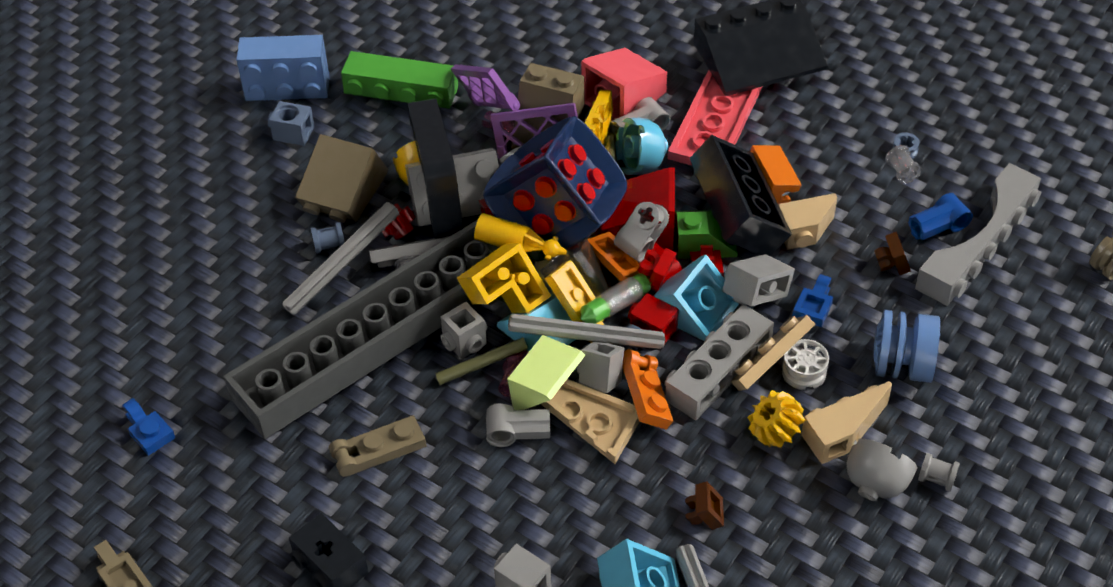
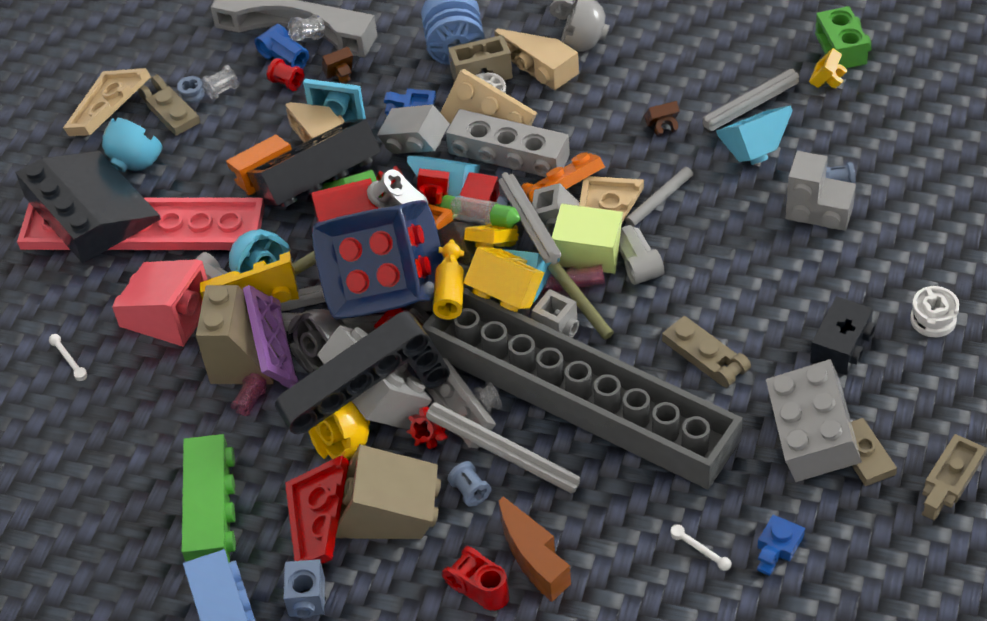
camera: 105 degrees left, 0 degrees up
medium lavender window [451,64,520,111] -> none
yellow gear [747,390,806,448] -> none
none -> white hinge [49,334,88,381]
none -> tan wing [63,68,151,136]
none -> medium azure cylinder [102,117,163,172]
none -> dark tan hinge [137,74,200,136]
none -> red bush [266,58,304,91]
none -> red wing [285,455,349,565]
none -> clear bush [288,15,325,42]
none -> medium azure slope [303,79,366,122]
none -> red piece [442,546,510,611]
none -> dark tan brick [448,35,513,82]
none -> dark orange slope [499,496,571,602]
none -> light grey bar [625,167,693,227]
none -> white hinge [670,525,732,571]
none -> light grey brick [766,359,862,482]
none -> dark tan plate [851,418,897,487]

